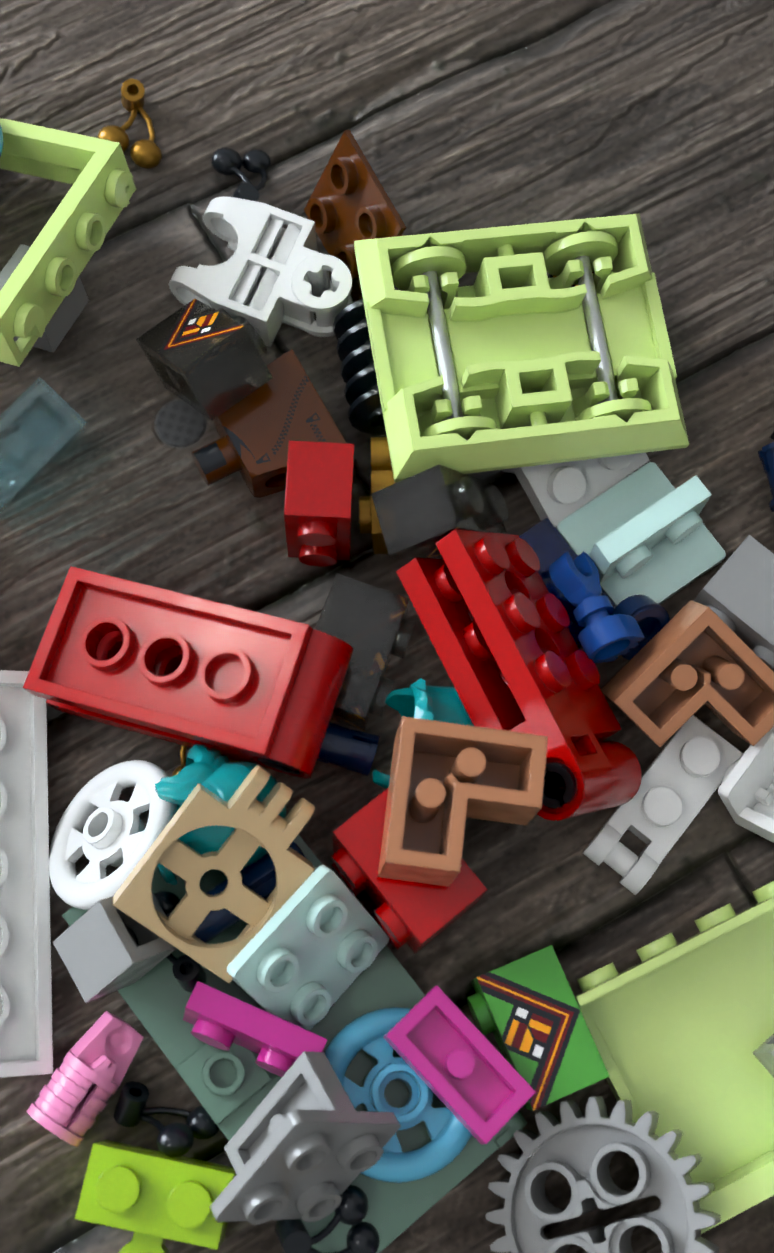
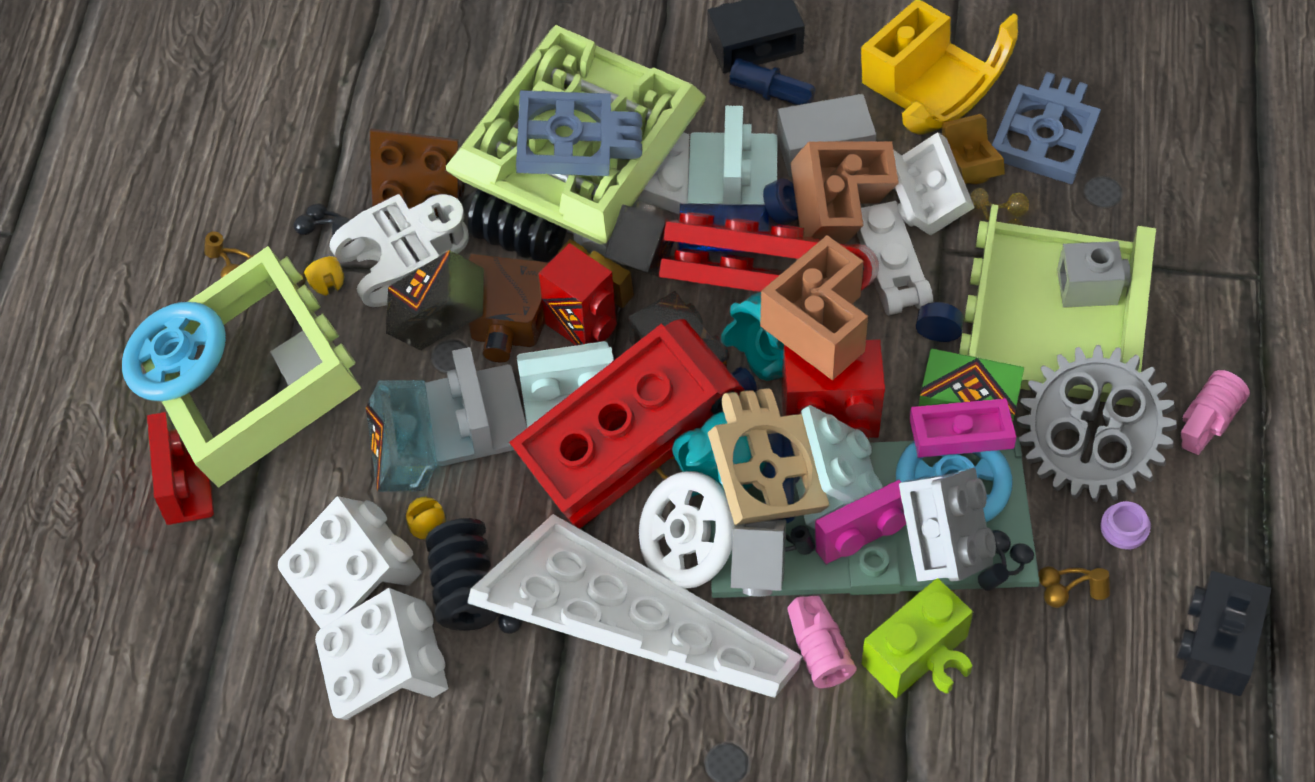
camera: 45 degrees left, 15 degrees down
black piece [114,1081,220,1158] -> none
blue piece [549,551,645,663] -> none
none -> yellow hinge [304,256,344,296]
none -> light grey bracket [421,347,527,466]
none -> sand blue piece [516,90,642,176]
none -> light aqua bracket [517,341,614,428]
none -> dark blue tile [916,302,964,342]

